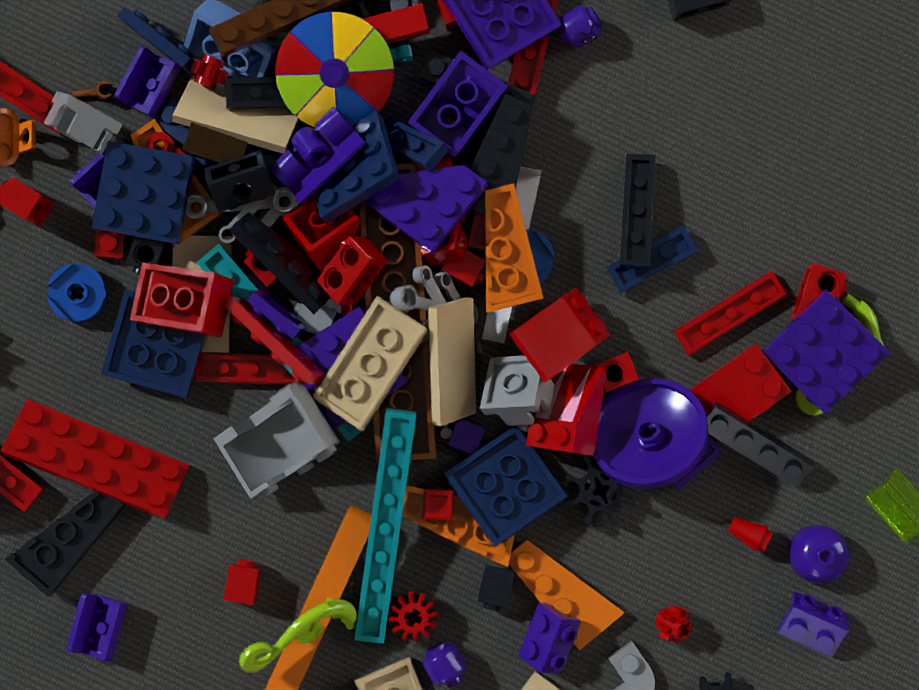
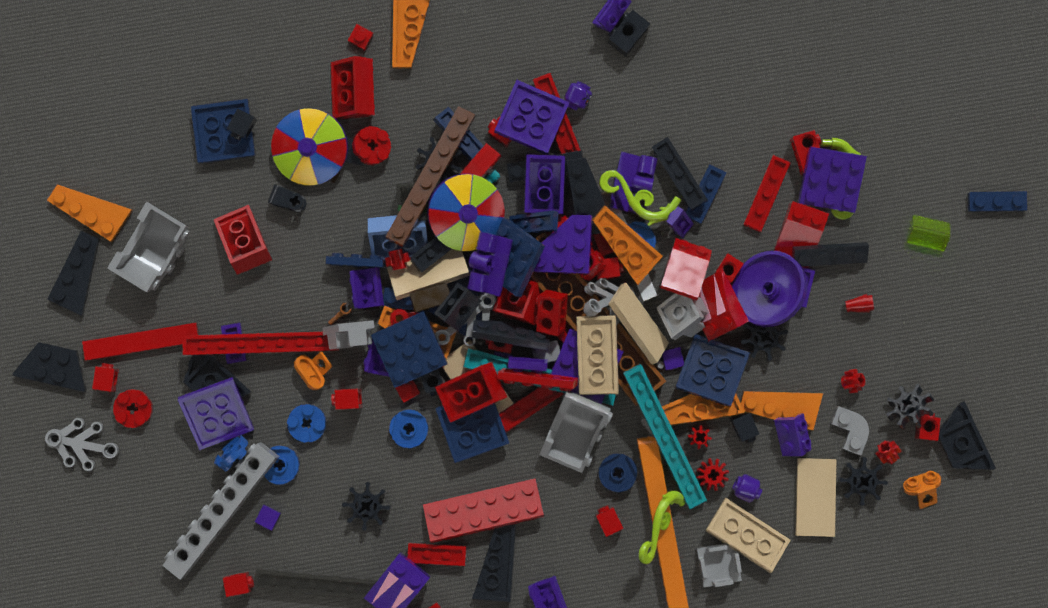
camera: 35 degrees left, 0 degrees up
red tile [423,489,453,521] -> none
dark purple bracket [778,591,848,657] -> none
dark purple cylinder [788,525,849,584] -> none
none -> lime plant [599,170,681,226]
none -> dark blue plate [599,453,637,492]
none -> dark purple panel [609,152,657,214]
none -> dark purple plate [666,206,694,239]
none -> red gear [687,425,712,449]

